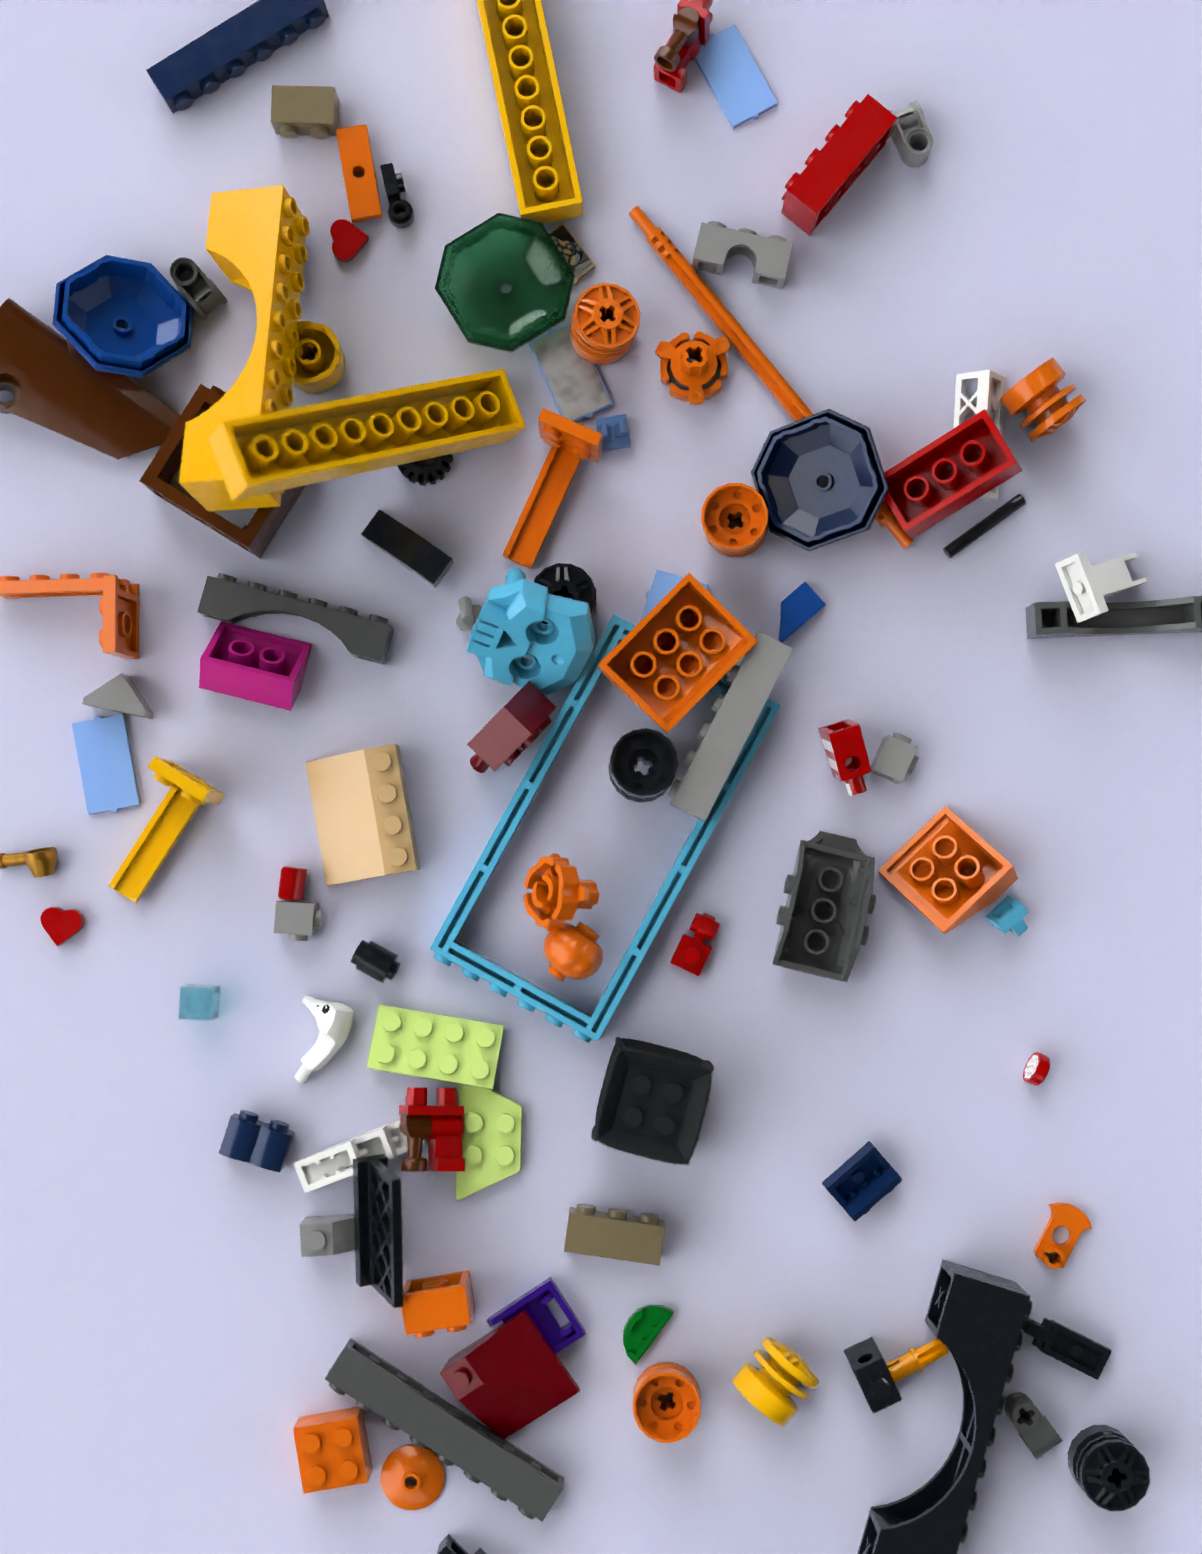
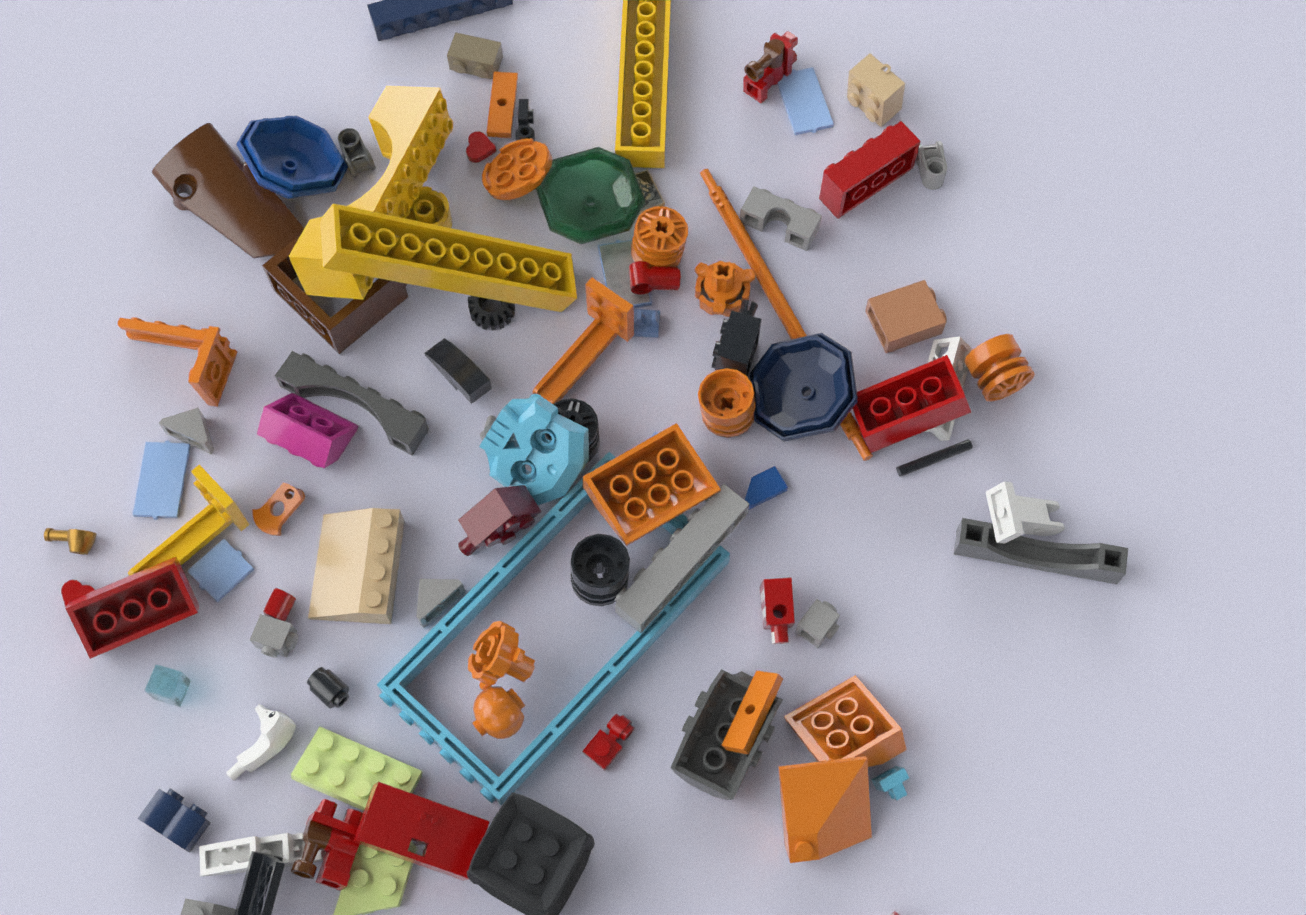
camera: 15 degrees right, 20 degrees down
none -> red brick [65,556,199,659]
none -> light blue piece [187,539,254,602]
none -> orange piece [252,482,305,536]
none -> red brick [353,781,490,881]
none -> light grey slope [416,579,465,628]
none -> orange tile [482,138,553,200]
none -> red piece [629,261,681,295]
none -> black brick [711,300,762,377]
none -> orange tile [722,670,783,755]
none -> orange slope [778,756,872,863]
none -> tan brick [847,53,905,127]
none -> nougat brick [865,280,947,353]

